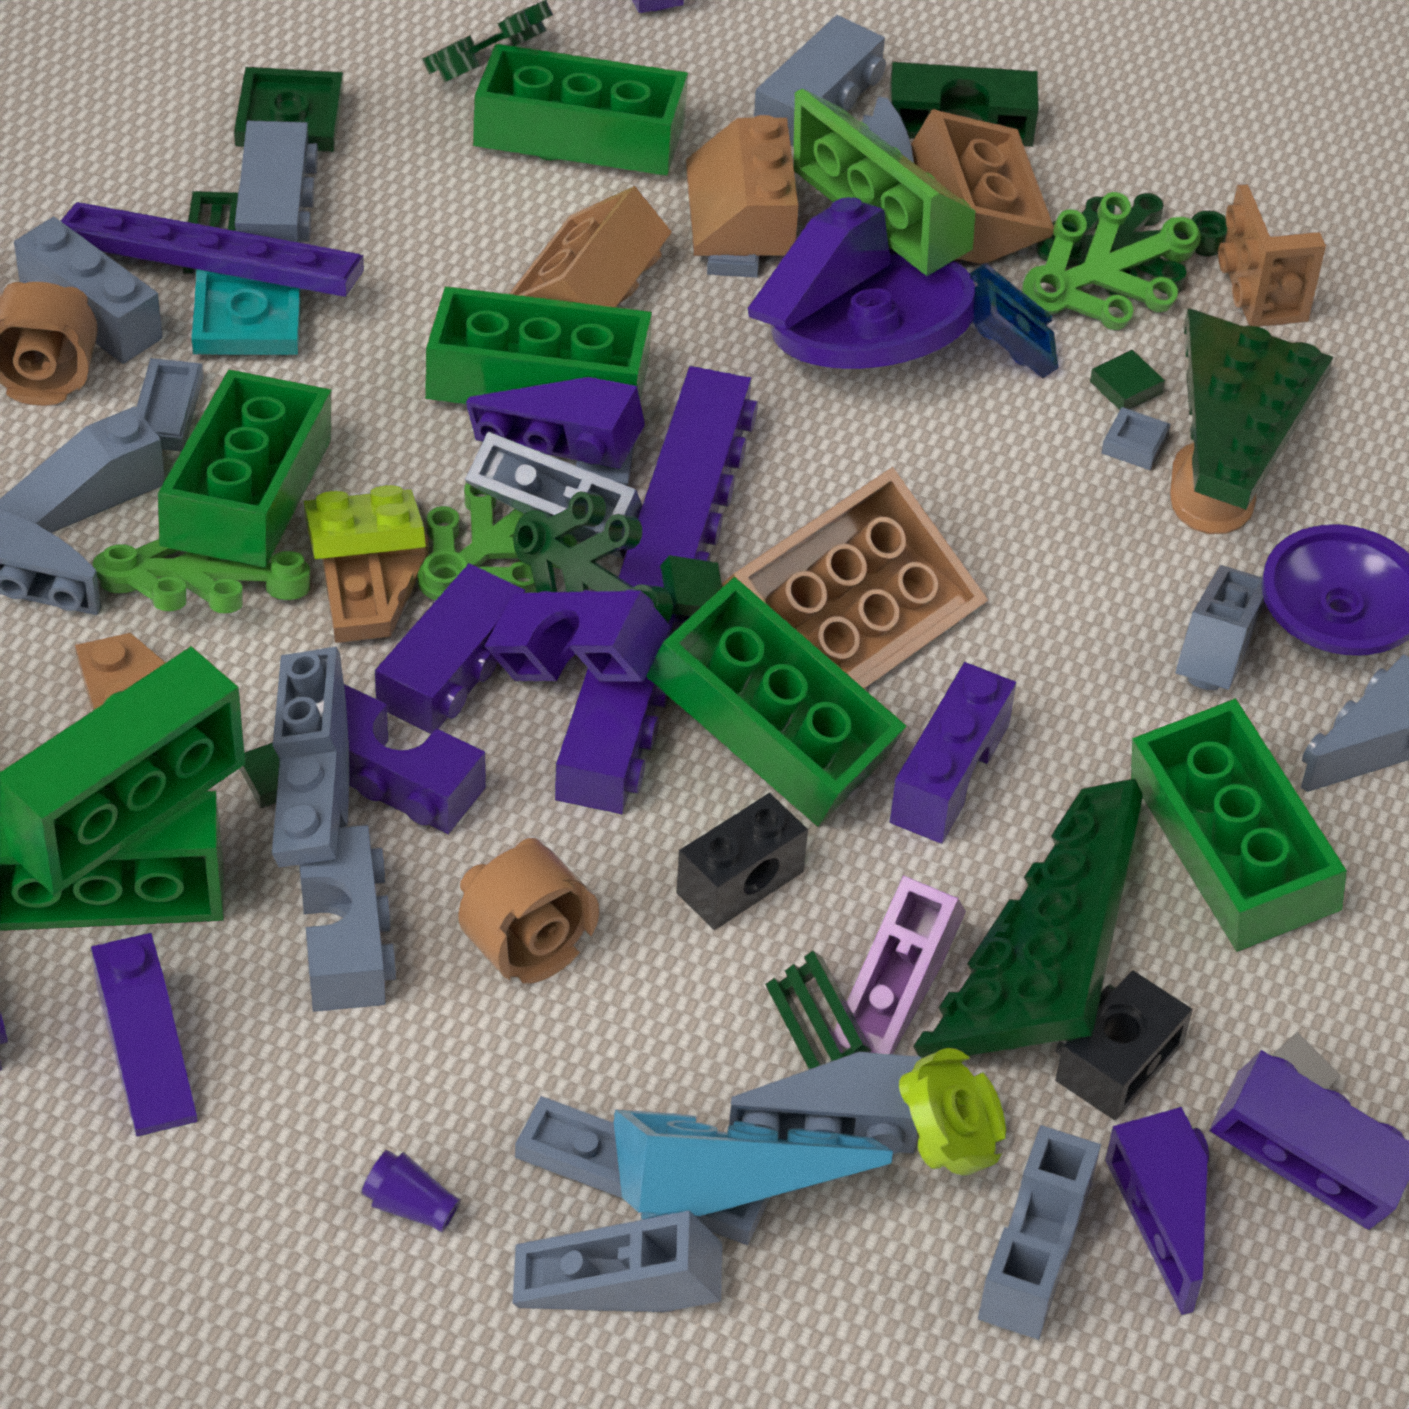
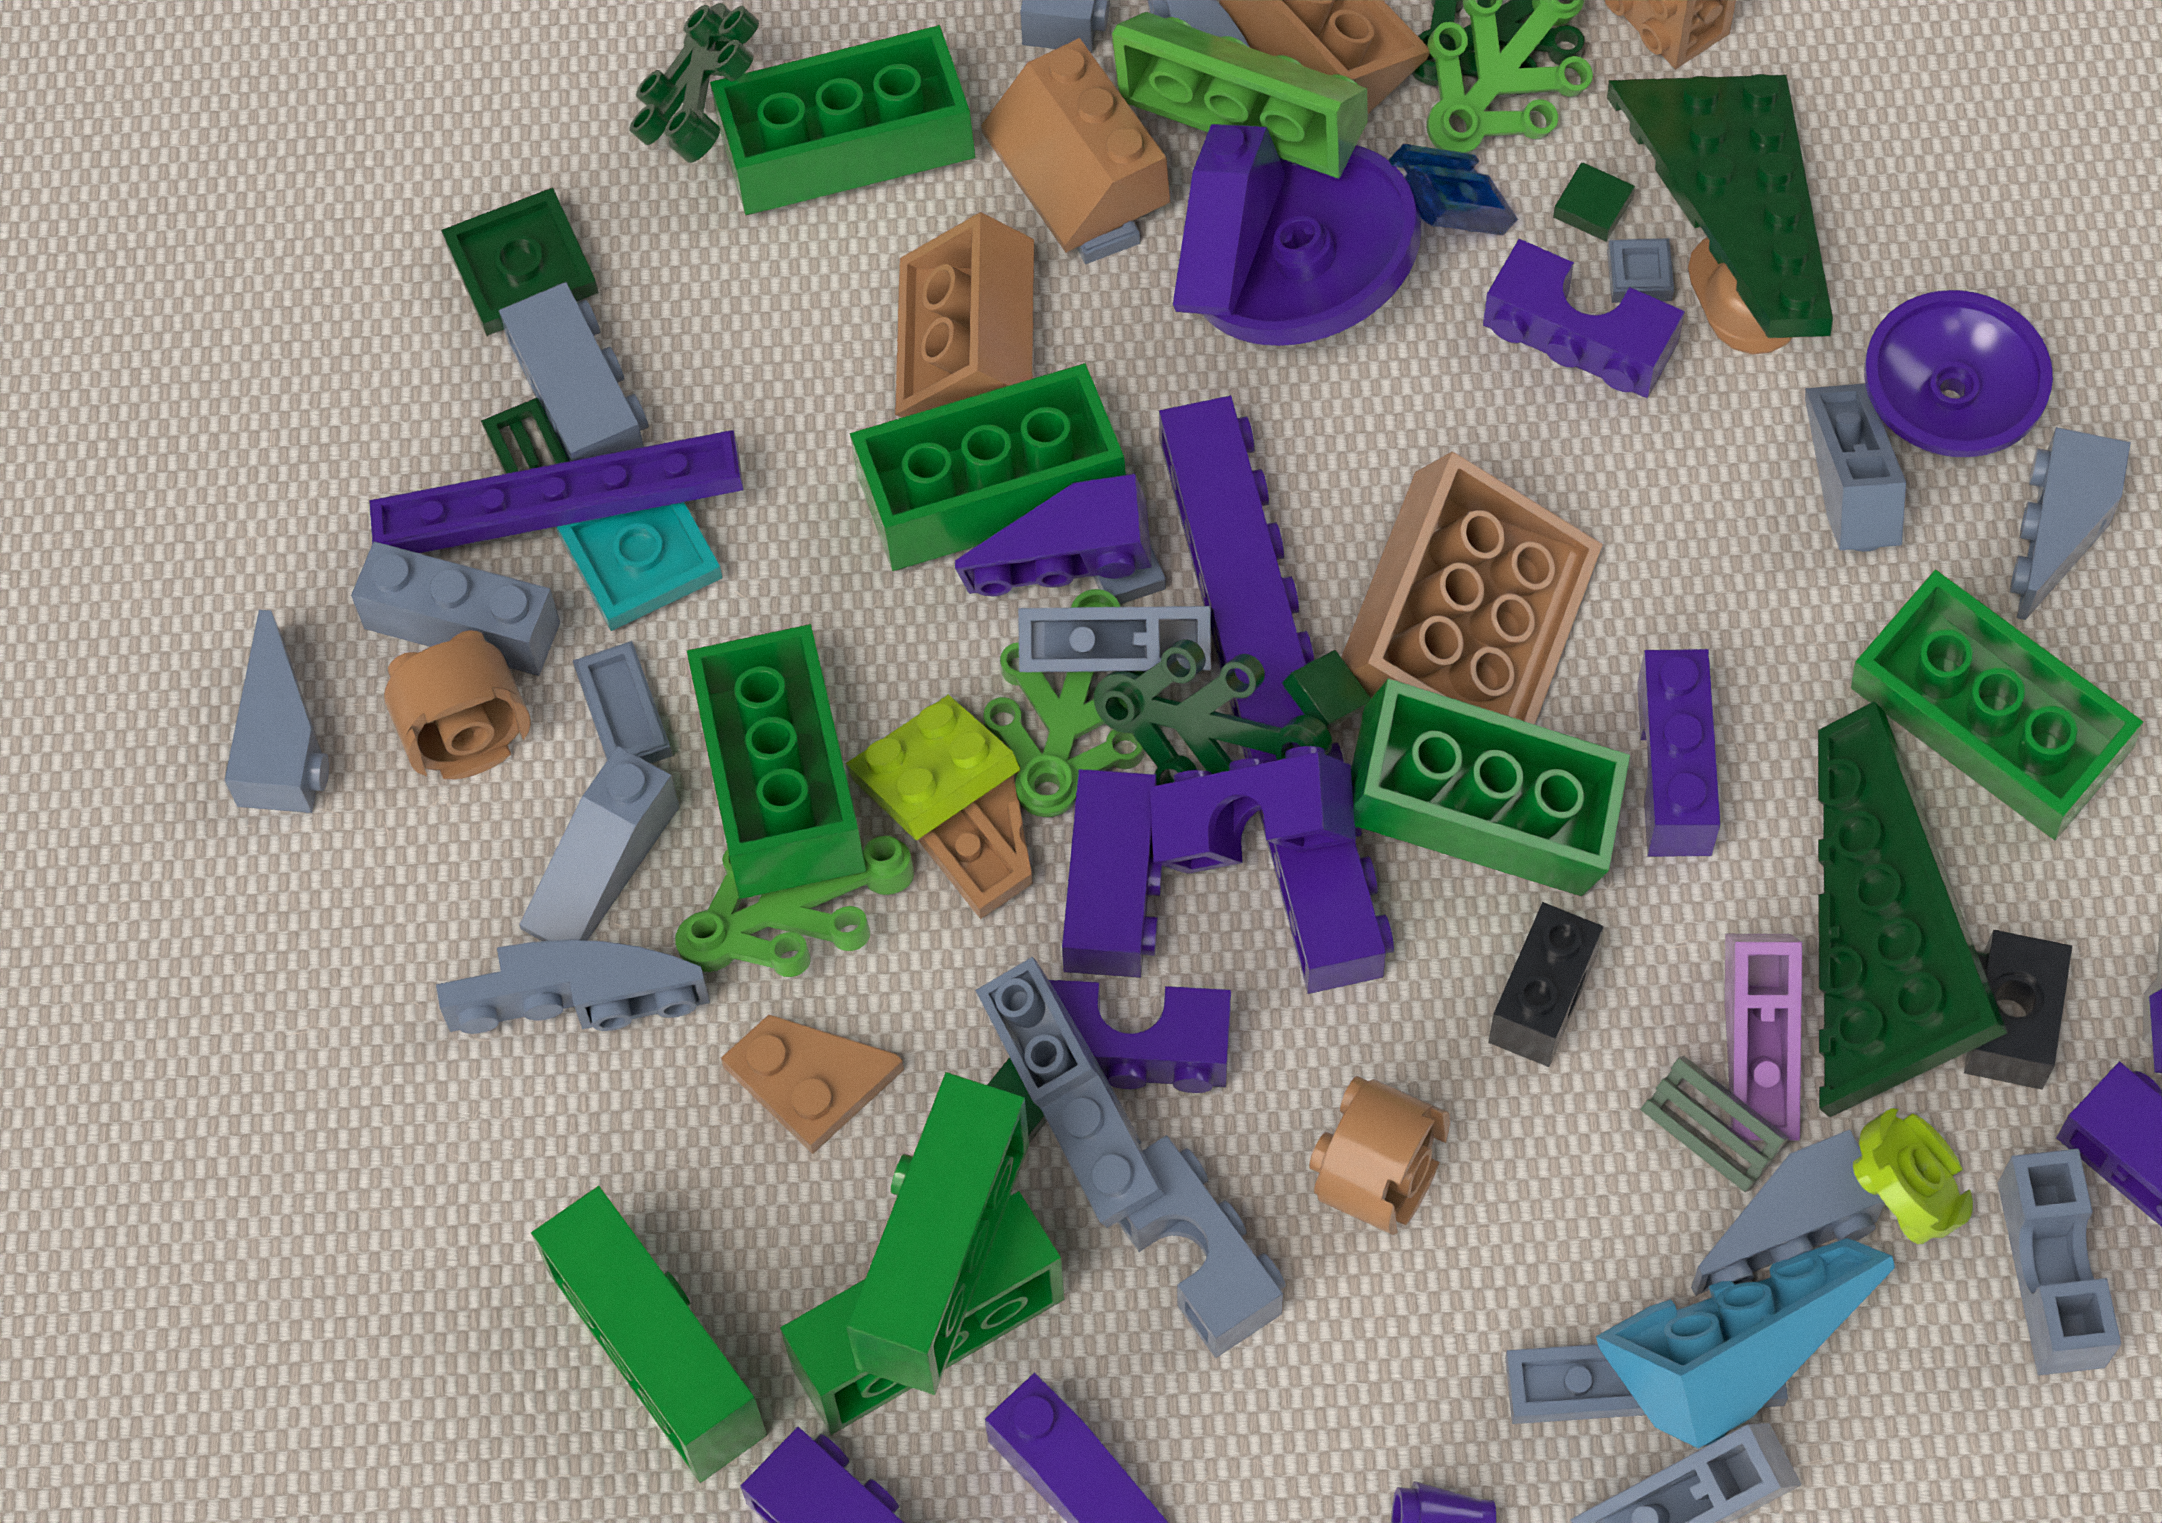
camera: 20 degrees left, 15 degrees up
none -> dark purple arch [1483,239,1685,399]

